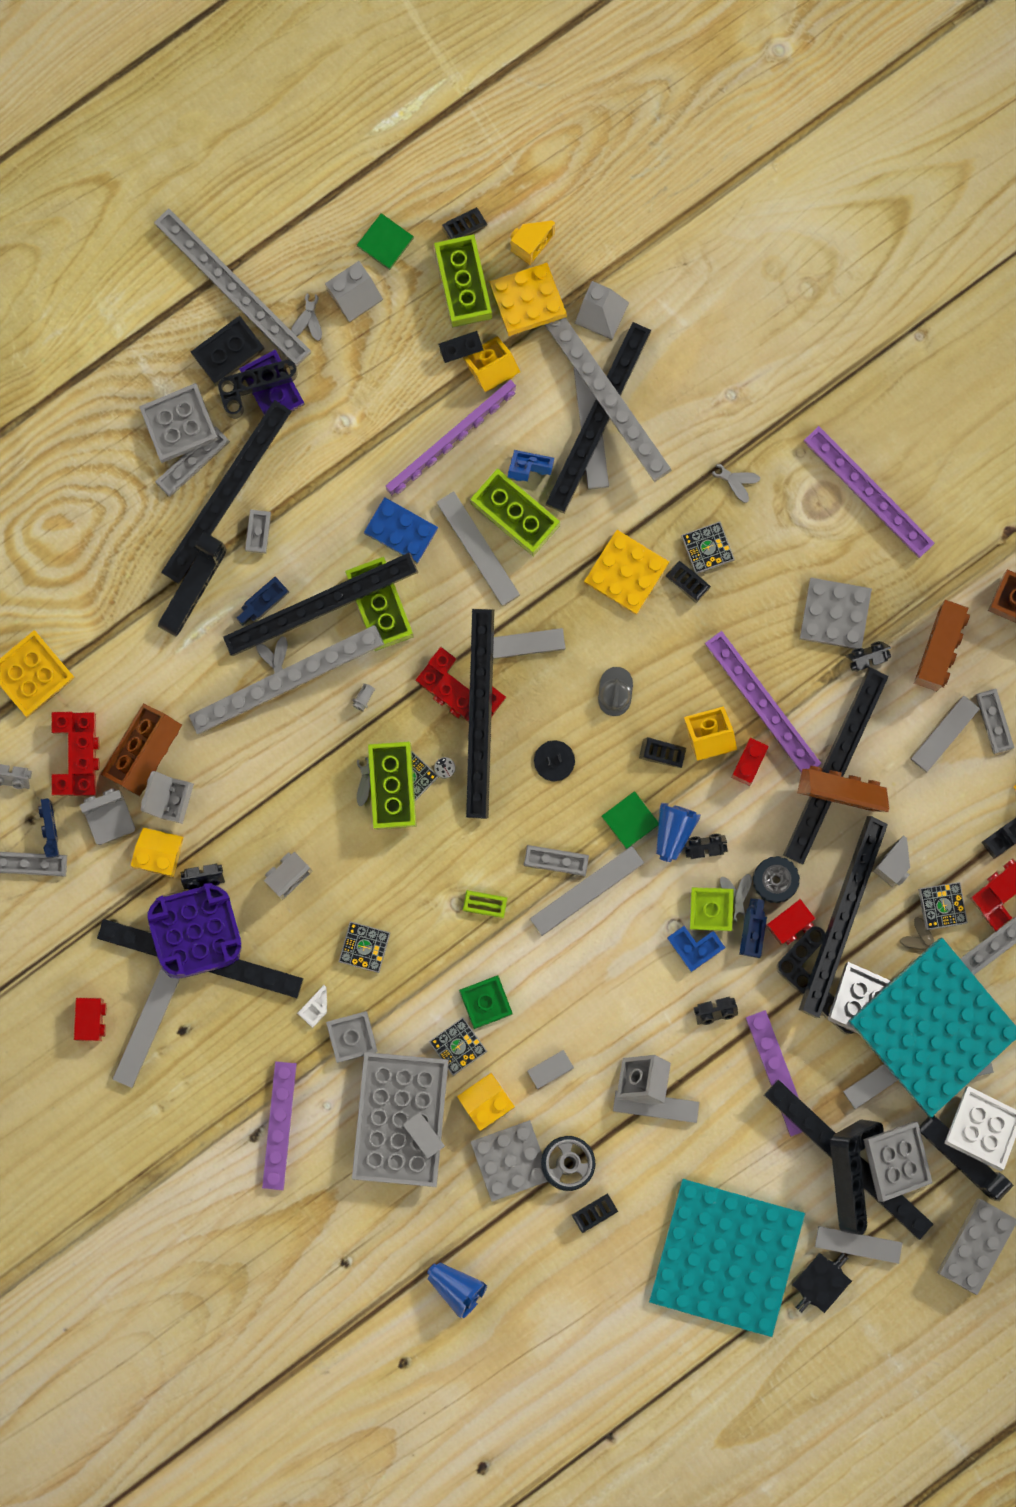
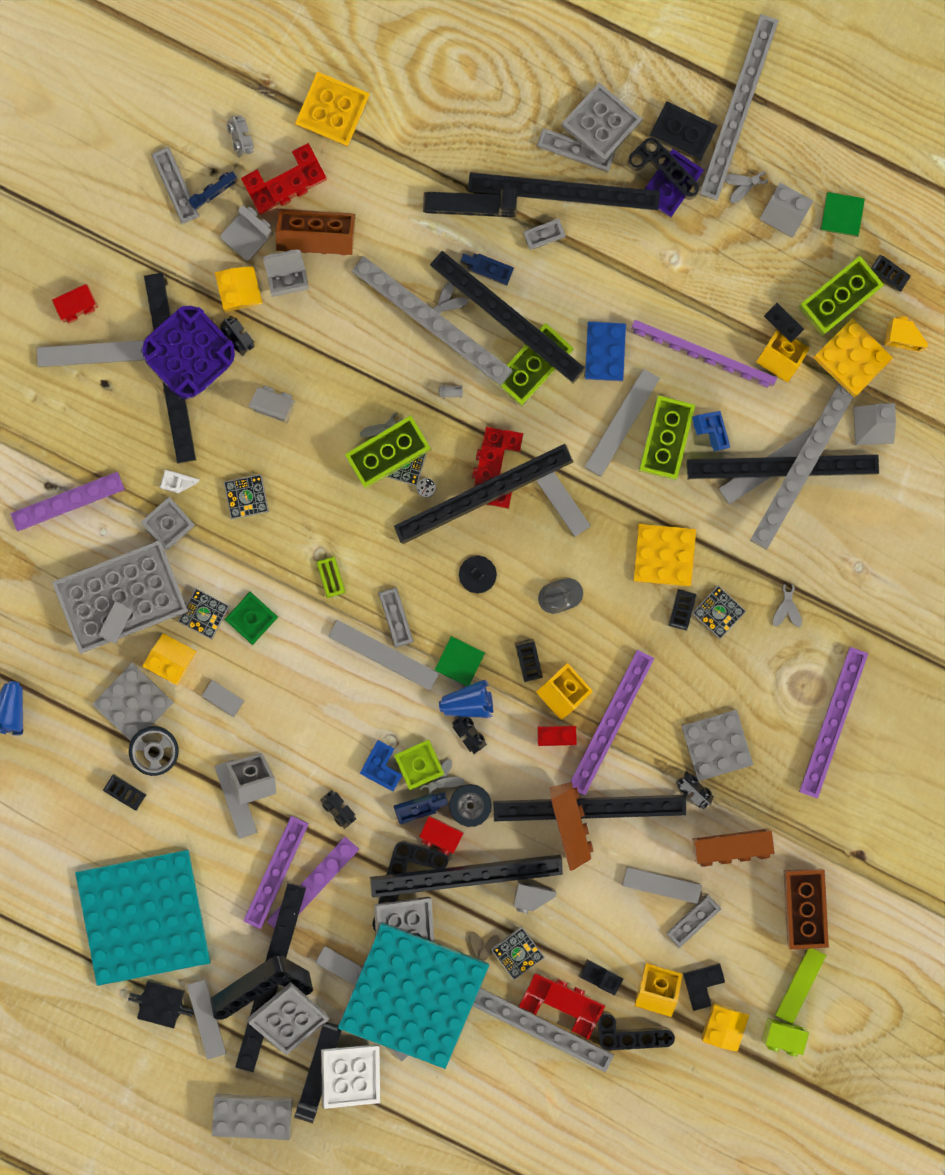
camera: 65 degrees right, 5 degrees up
none -> medium lavender plate [244,816,309,929]

